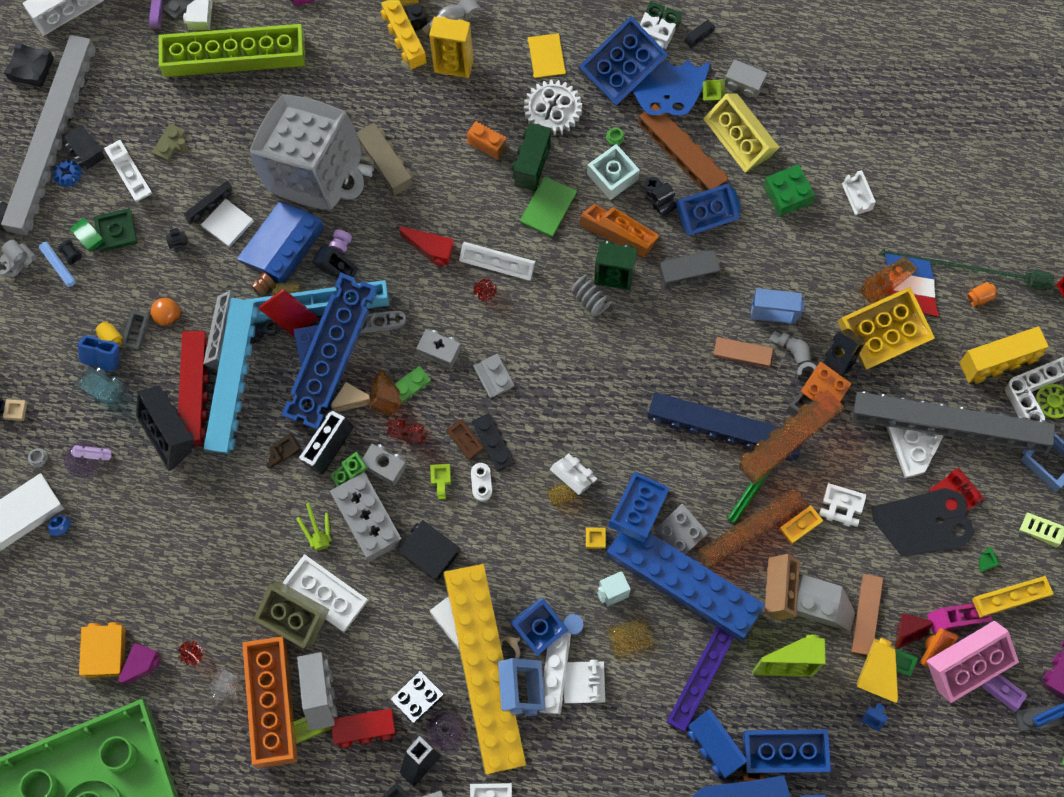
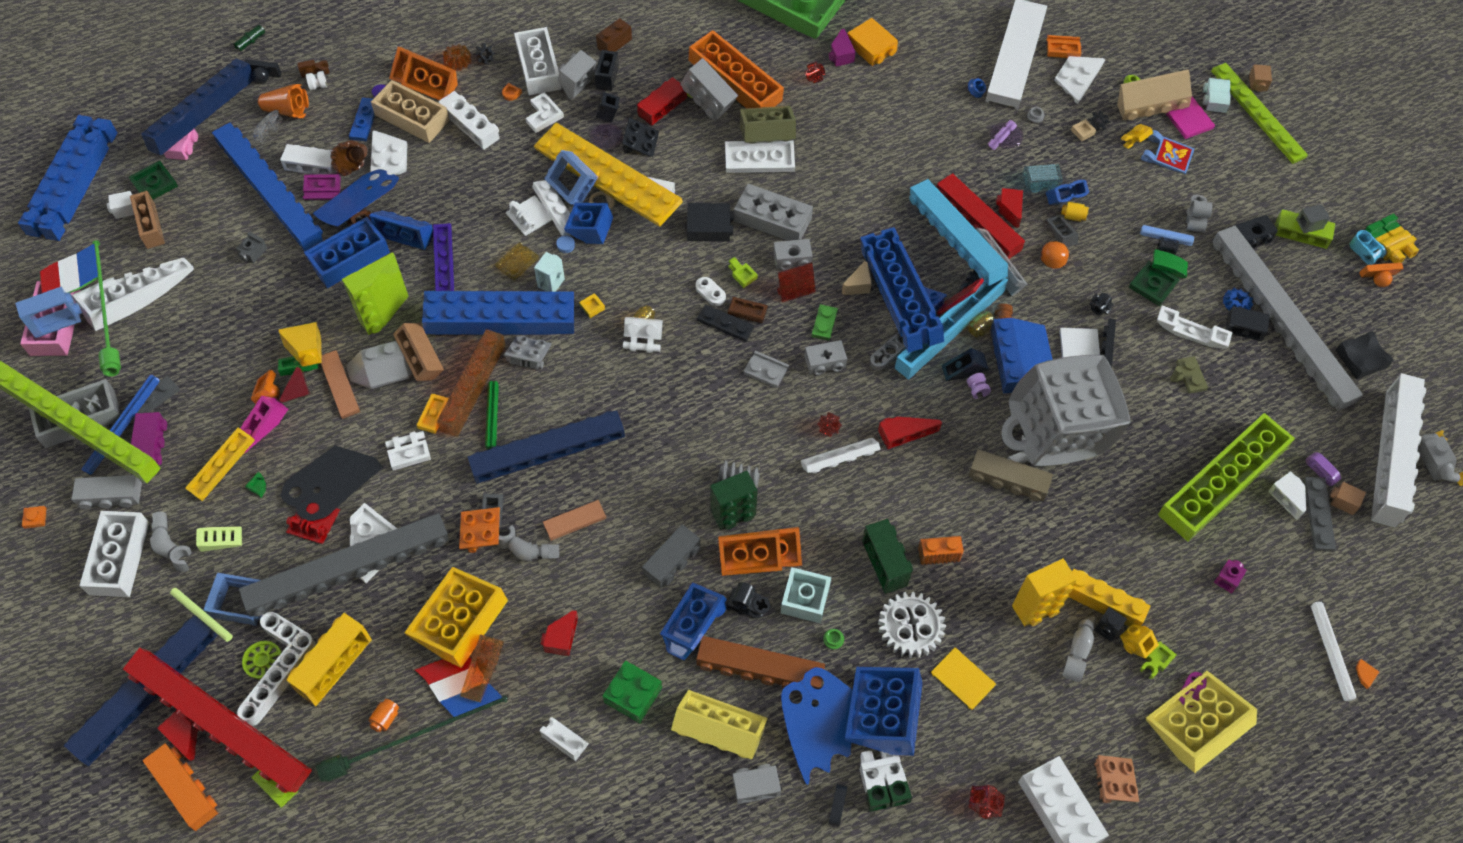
camera: 140 degrees right, 10 degrees down
black slope [136,385,194,471] -> none
clear brick [208,667,241,702] -> none
dark brown slope [266,433,302,469] -> none
lime plant [297,503,332,551] -> none
black brick [299,410,354,475] -> none
bright green slope [330,452,367,487] -> none
clear orange slope [370,370,401,416] -> none
bright green tile [520,176,577,238] -> none
blue plate [608,472,670,543] -> none
lime window [703,79,726,100] -> none
clear orange brick [738,389,844,484] -> none
medium blue window [750,288,805,324] -> none
black brick [823,328,867,376] -> none
blue tile [861,703,888,731] -> none
bright pink brick [927,621,1019,703] -> none
medium lavender plate [981,674,1027,712] -> none
none -> red slope [541,610,578,656]
none -> red slope [996,188,1023,228]

